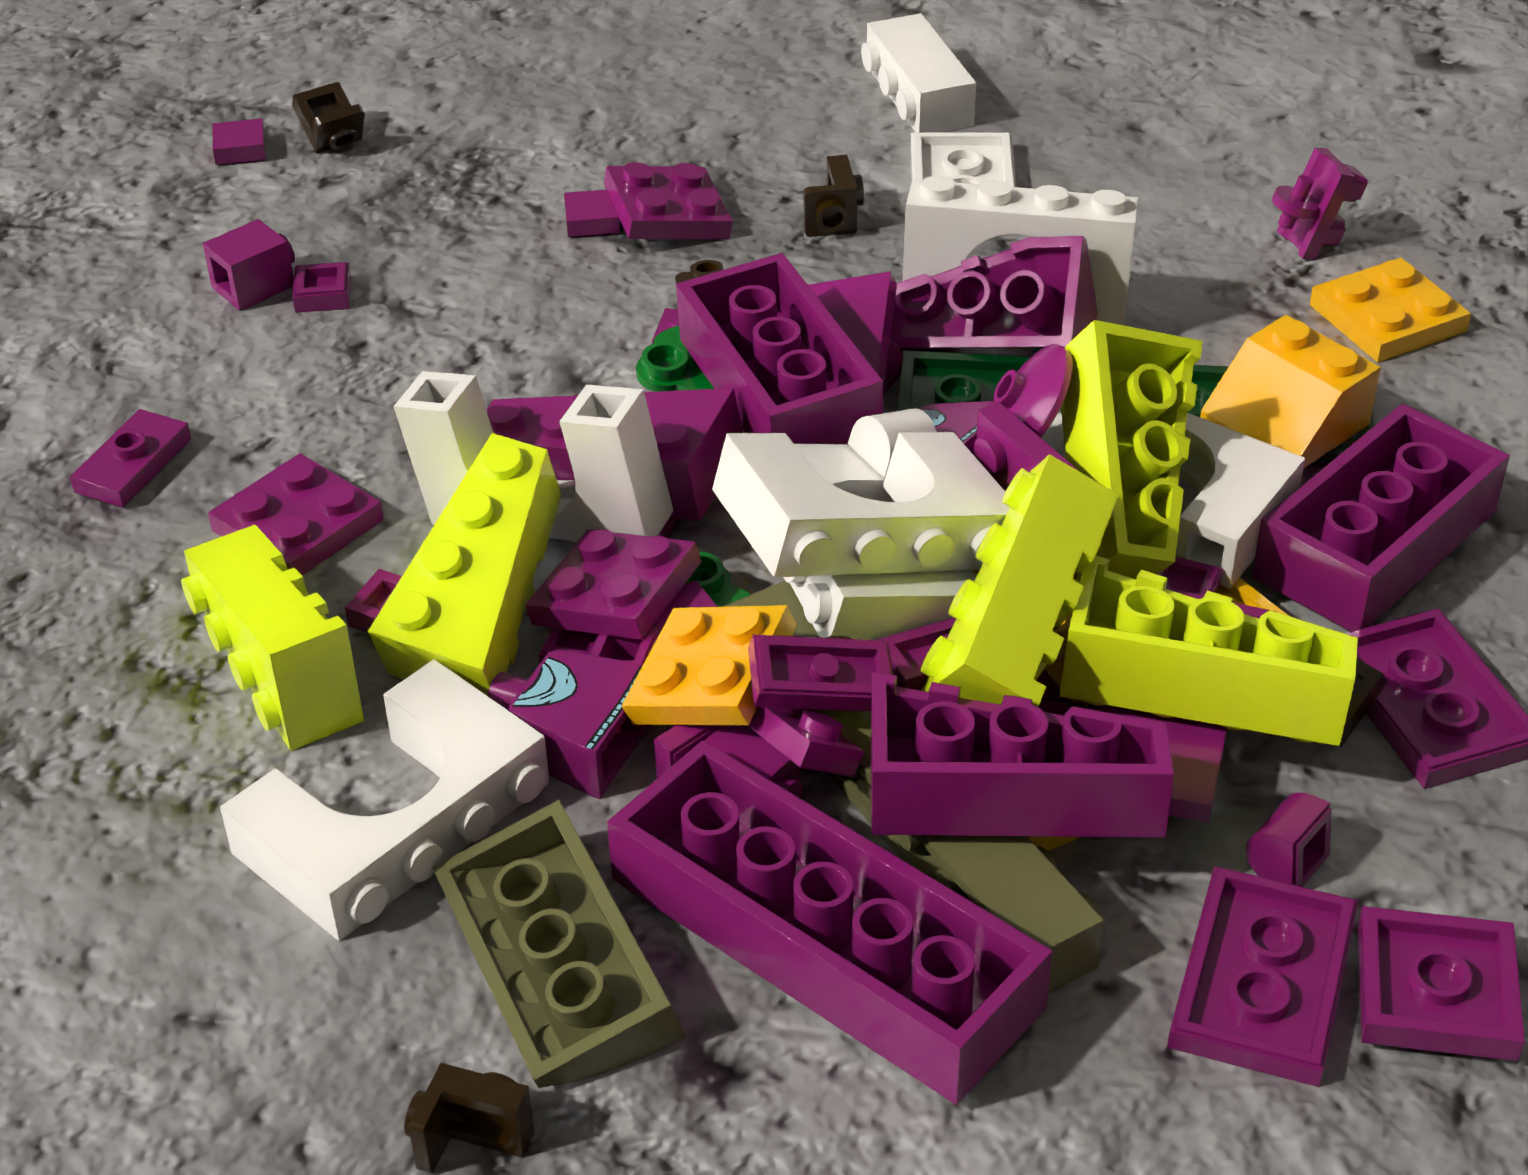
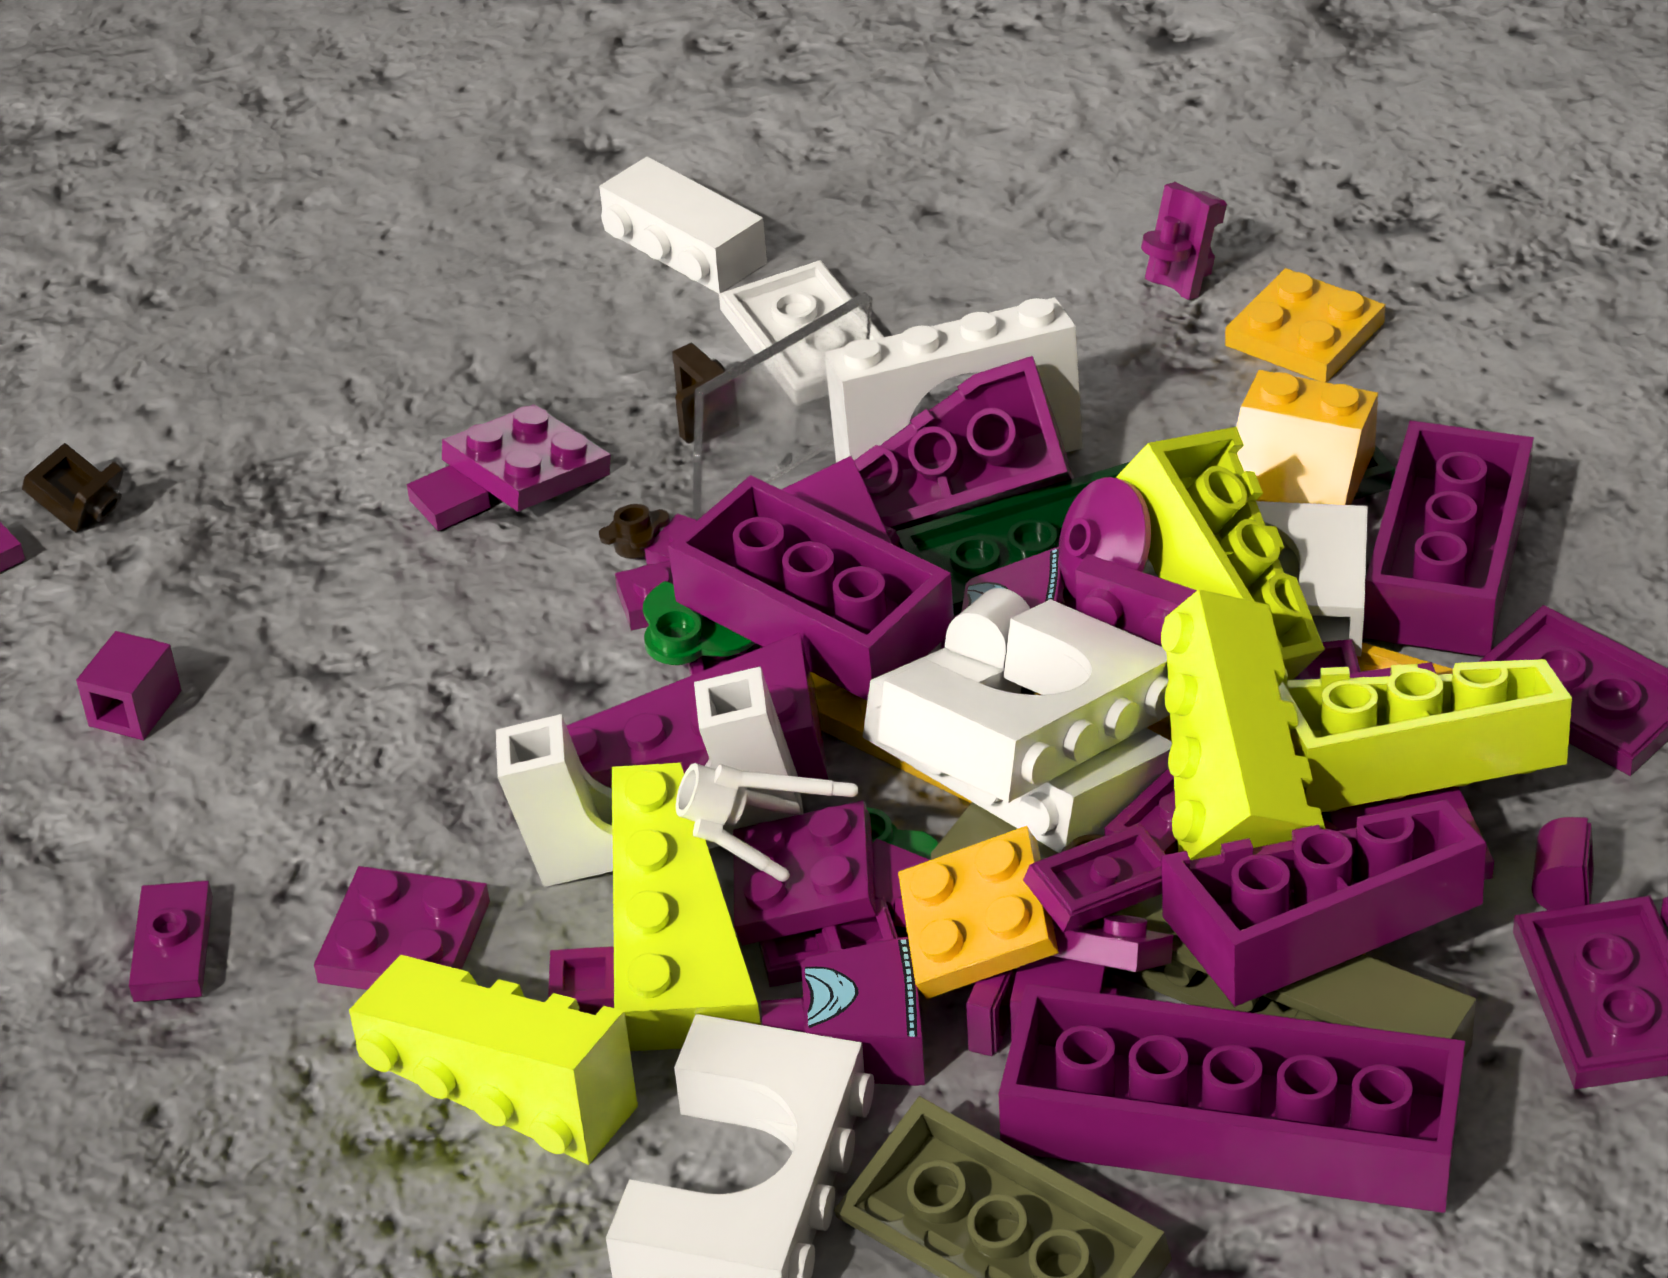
camera: 25 degrees left, 0 degrees up
magenta tile [292,262,351,313] -> none
none -> white plant [676,763,859,882]
none -> clear piece [692,292,873,520]

